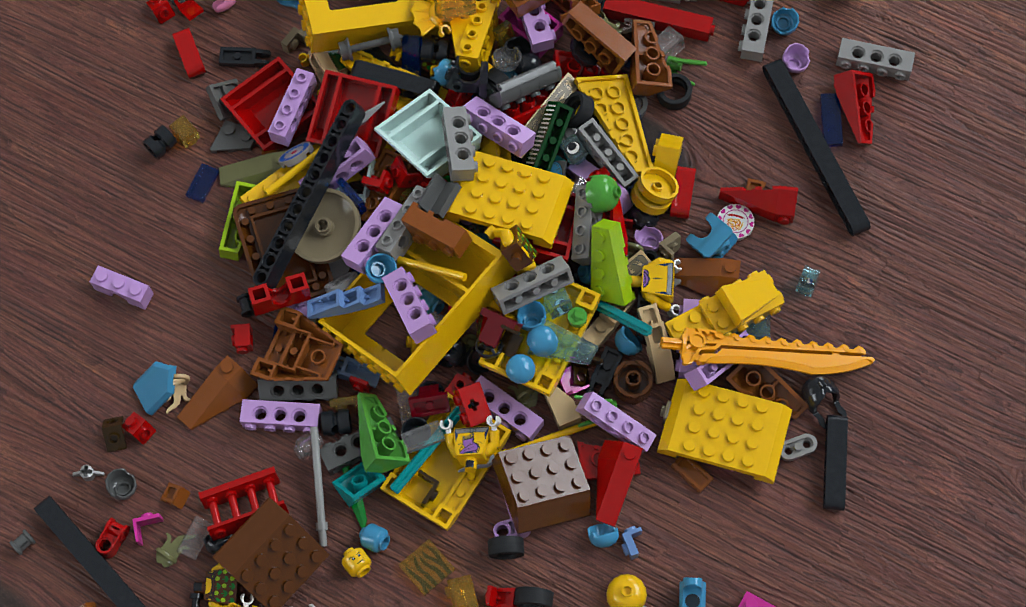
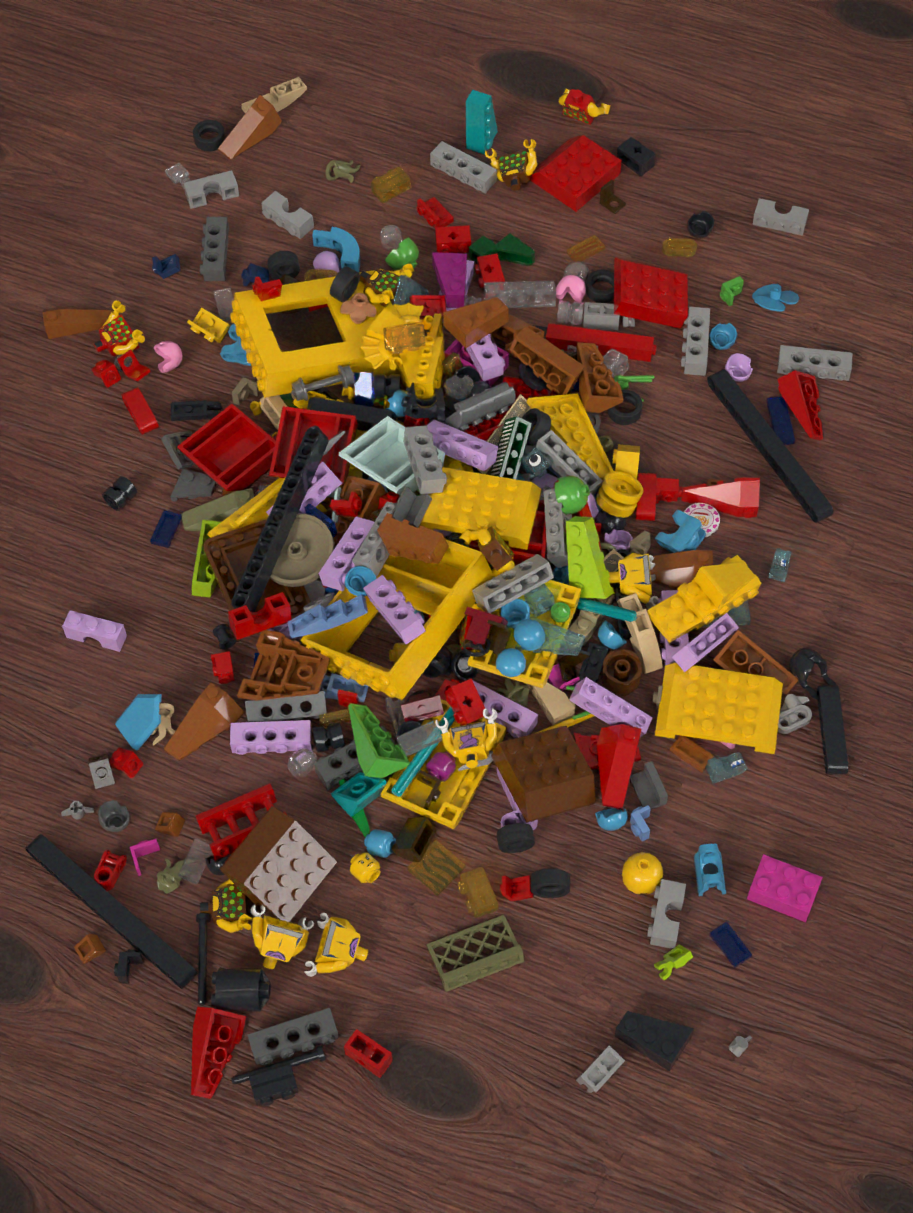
camera: 10 degrees left, 10 degrees down
dark grey bush [9,529,36,556] -> none
clear yellow brick [169,115,200,148] -> none
lavender brick [268,68,317,147] -> none
light grey tile [278,142,314,168] -> none
light grey bar [310,427,328,547] -> none
red bracket [390,156,425,188] -> none
yellow bar [397,256,467,281] -> none
light orange piece [660,327,875,375] -> none
none -> dark brown brick [391,817,437,862]
none -> magenta head [426,752,456,782]
none -> olive tile [599,436,613,453]
none -> dark grey panel [630,761,668,809]
none -> red brick [656,478,682,504]
none -> clear light blue leg [706,752,747,784]
none -> light grey piece [780,694,809,713]

